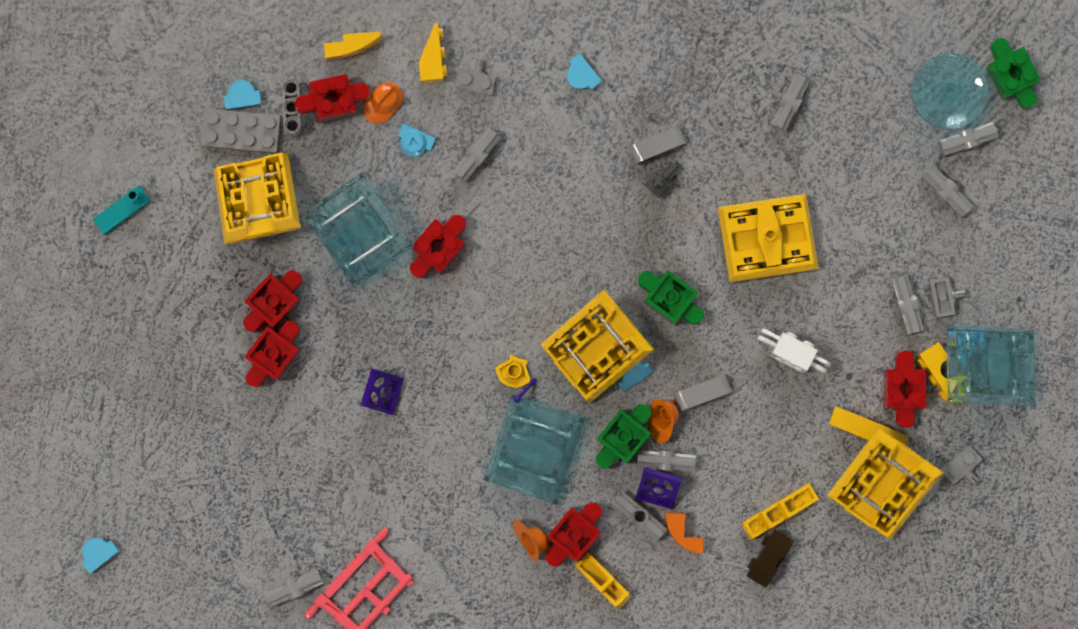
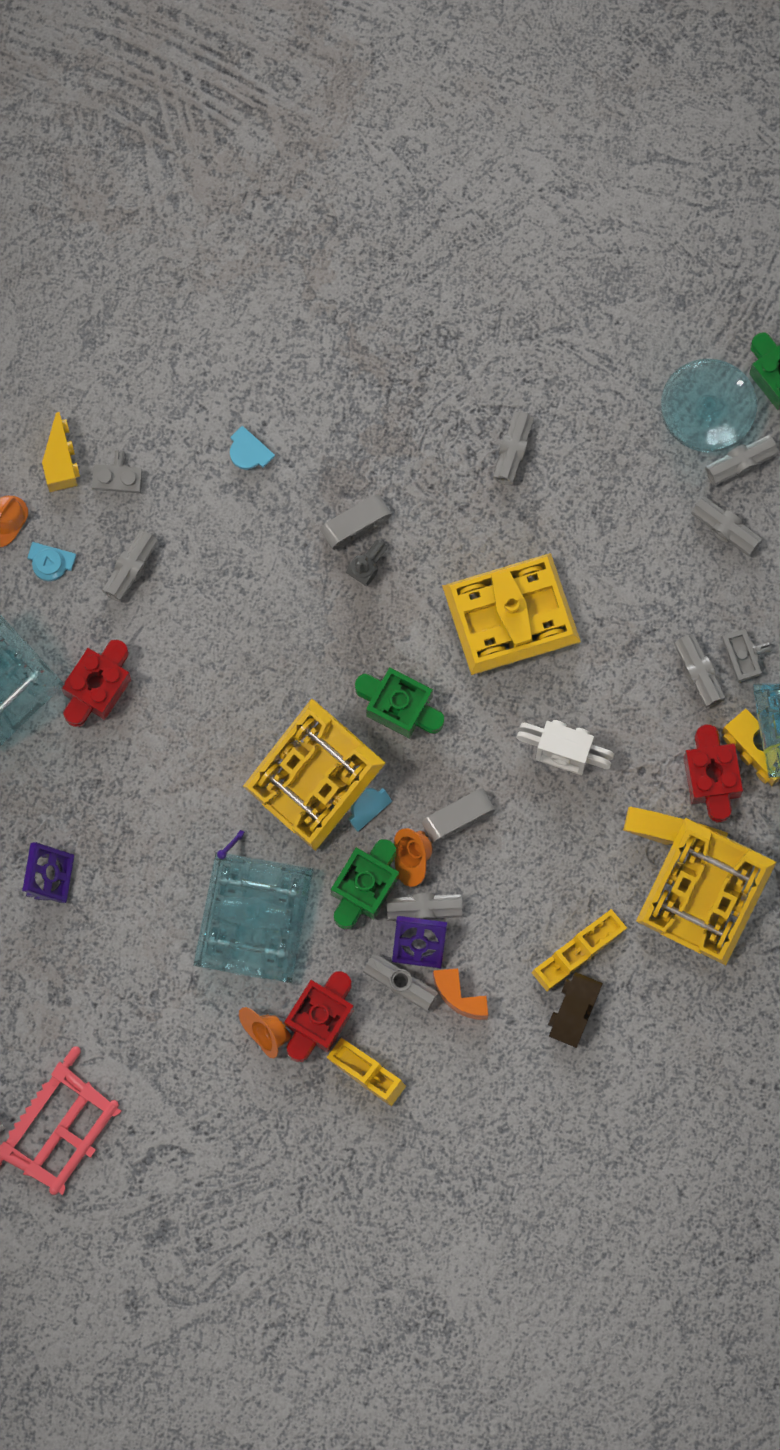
camera: 10 degrees left, 10 degrees down
yellow animal [495,354,530,388] -> none

